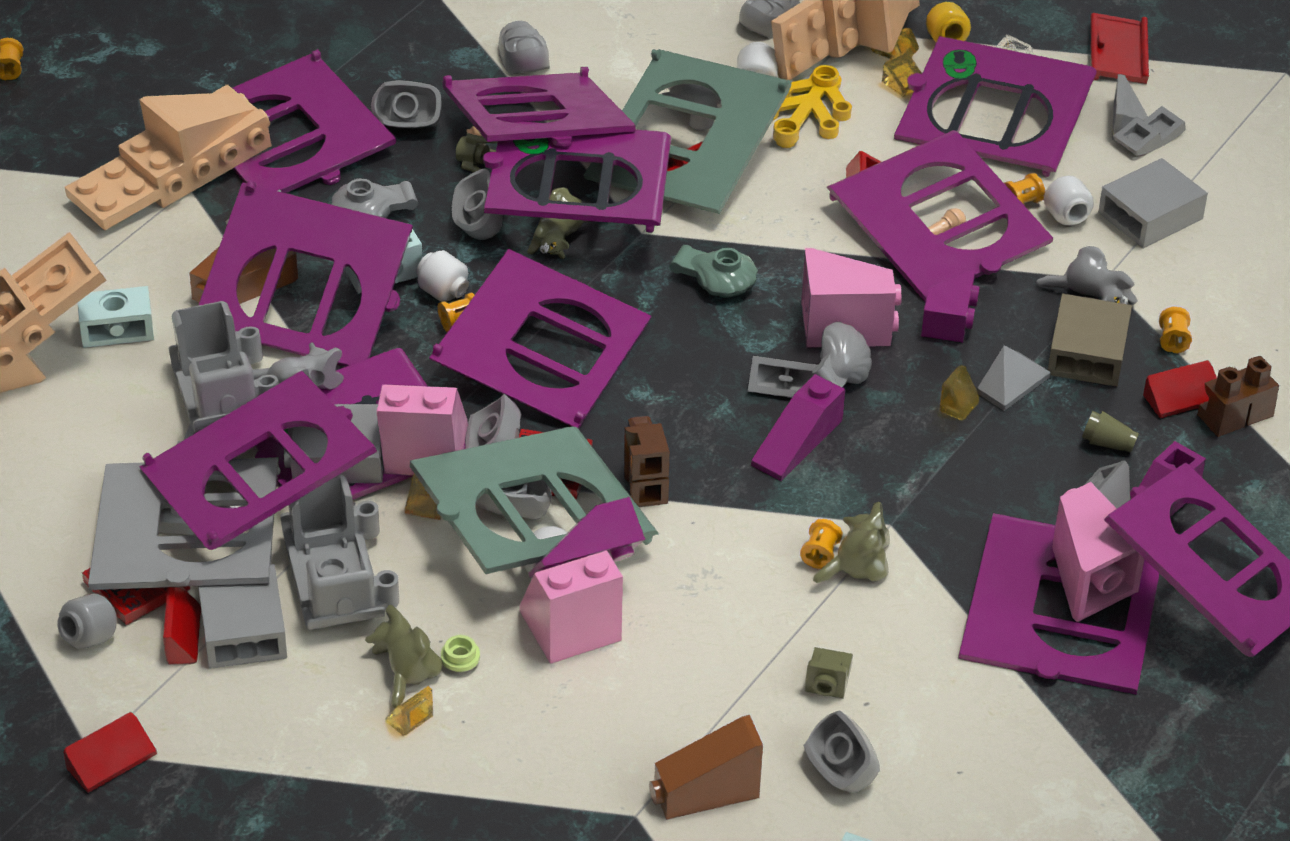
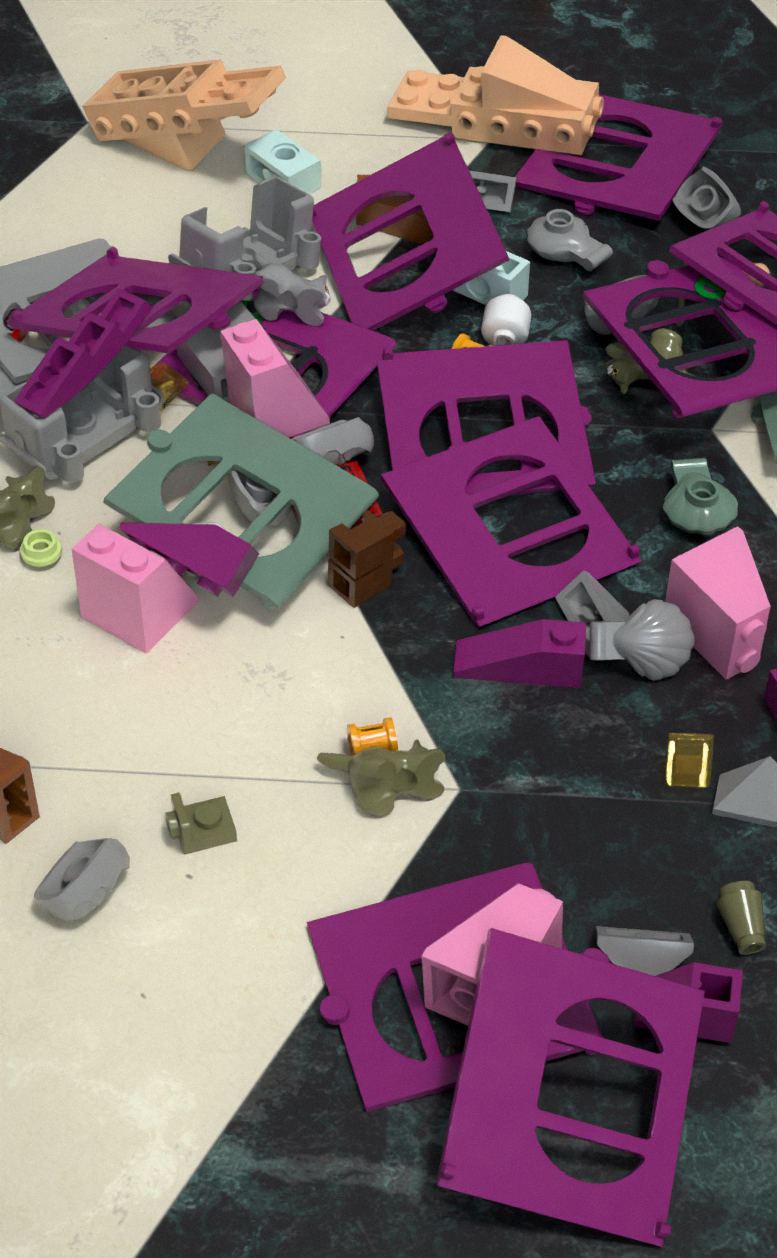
camera: 60 degrees right, 5 degrees up
none -> magenta slope [14,288,153,419]
none -> magenta door [381,416,642,628]

